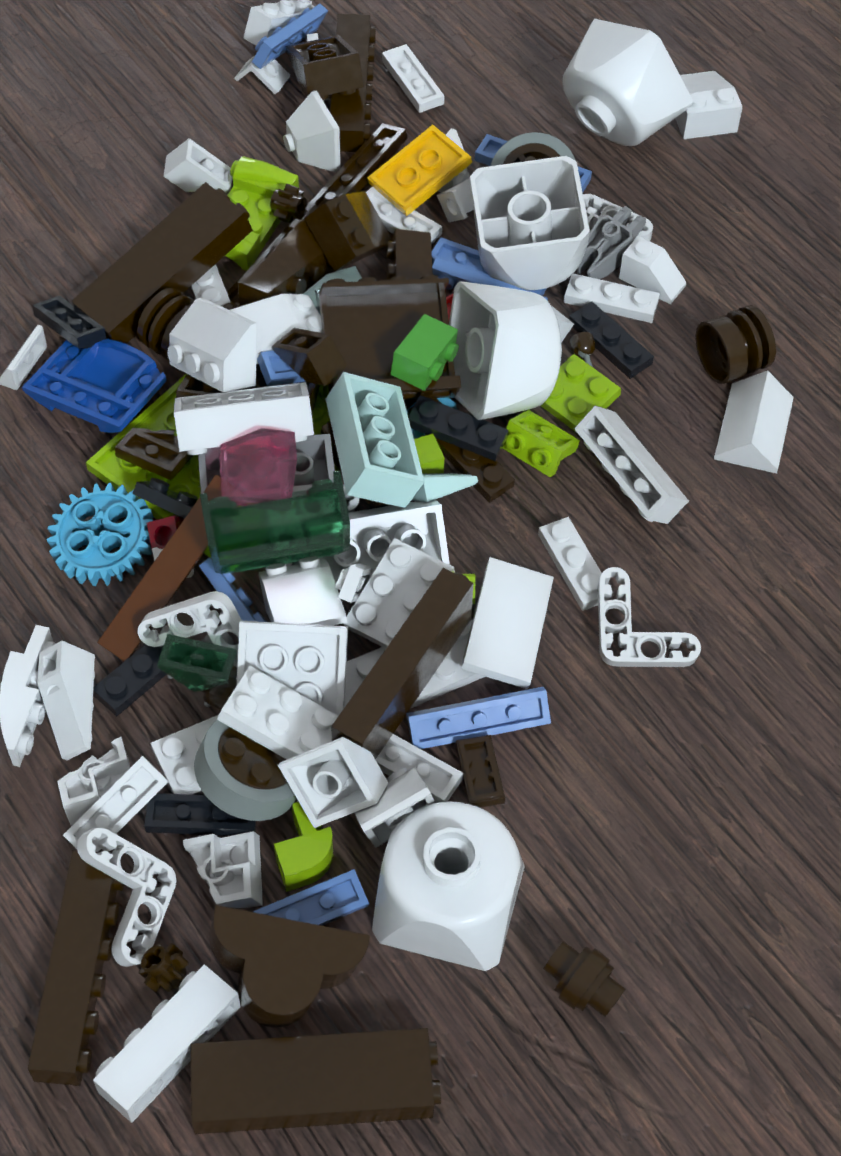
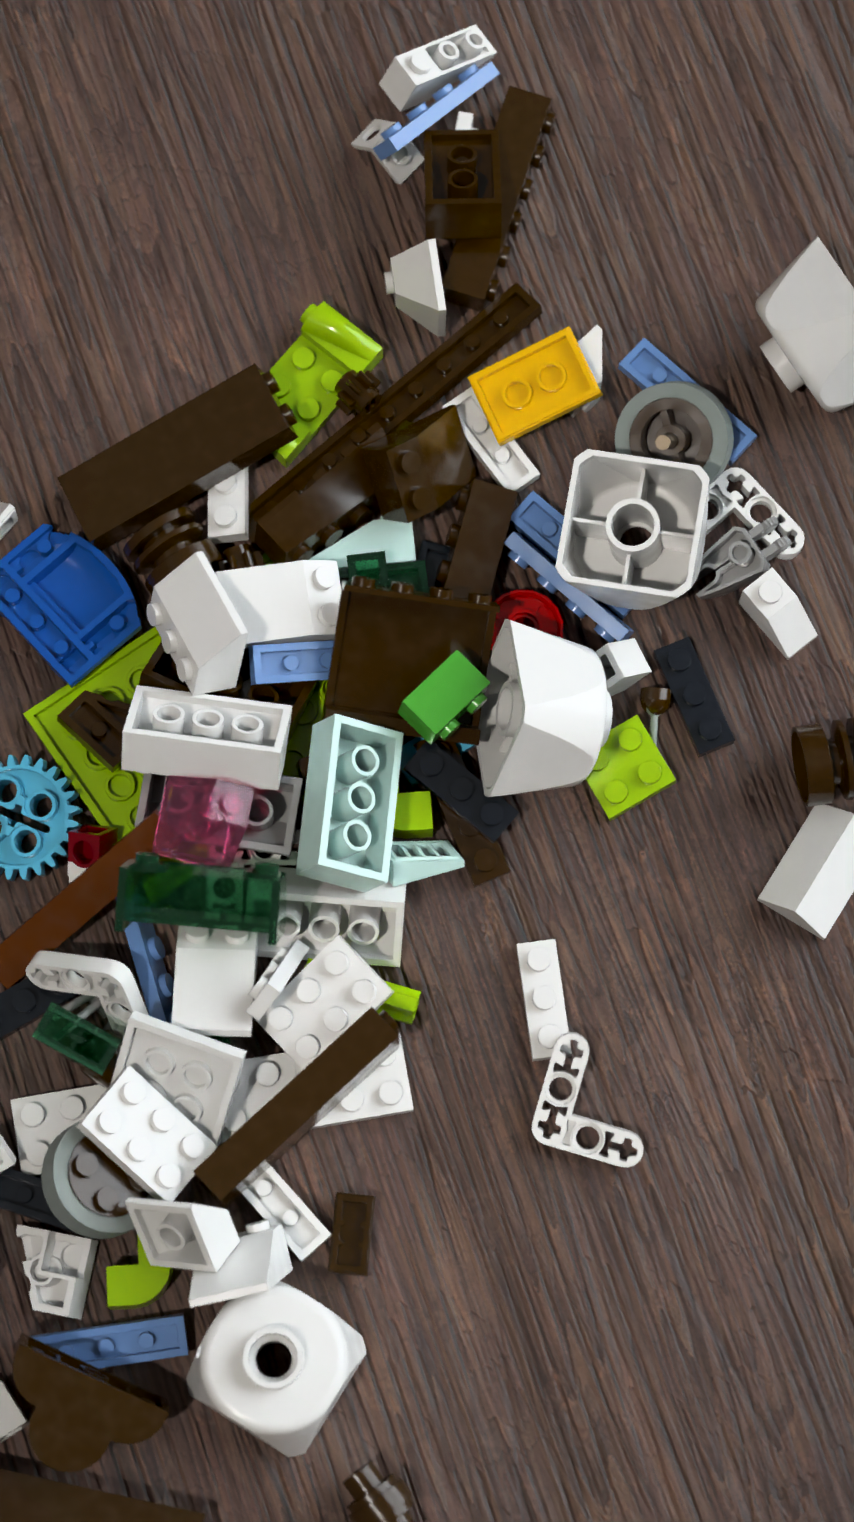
camera: 15 degrees right, 20 degrees up
black plate [32,295,106,349] -> none
black plate [132,478,236,535] -> none
white slope [164,138,232,193] -> none
dark brown slope [271,328,347,386] -> none
white plate [382,44,444,113] -> none
medium blue plate [406,687,551,749] -> none
white bracket [437,178,474,222] -> none
white tile [461,557,554,689] -> none
lime bracket [502,409,580,477] -> none
white plate [564,273,660,323] -> none
white brick [574,406,689,524] -> none

